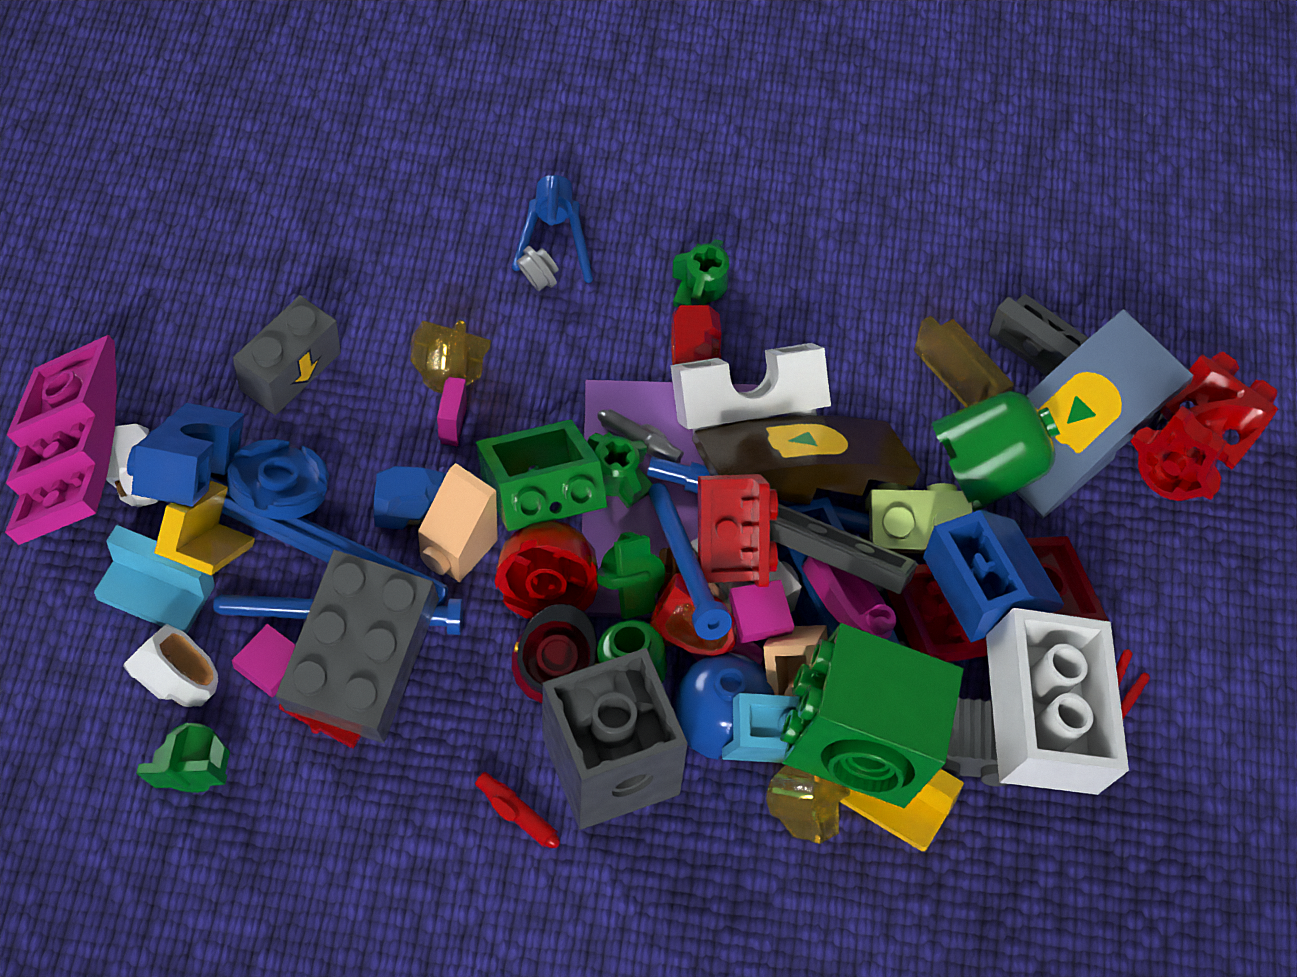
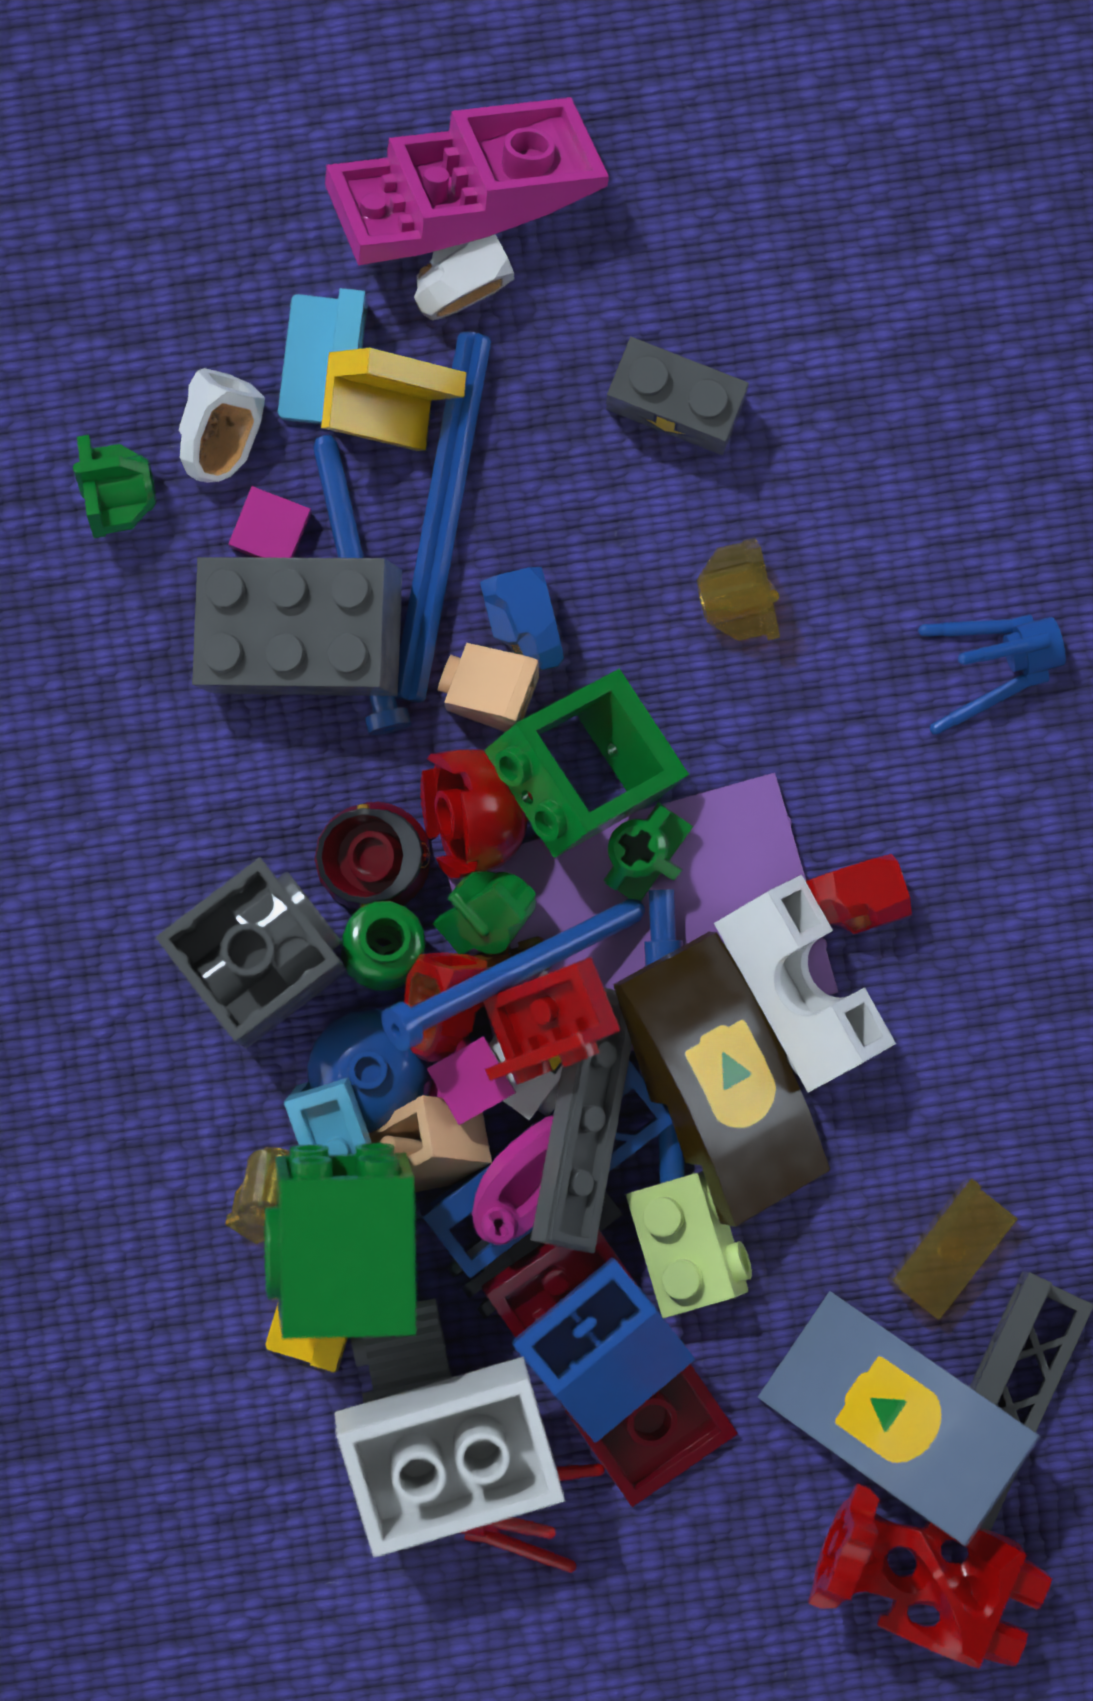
camera: 80 degrees right, 25 degrees up
blue arch [127,403,244,507] -> none
blue tile [226,439,329,520] -> none
dark pink tile [437,377,467,446] -> none
red piece [475,772,560,848] -> none
light grey plate [516,246,559,291] -> none
flat silver piece [597,409,684,463] -> none
green piece [672,239,729,307] -> none
green cylinder [932,391,1060,512] -> none

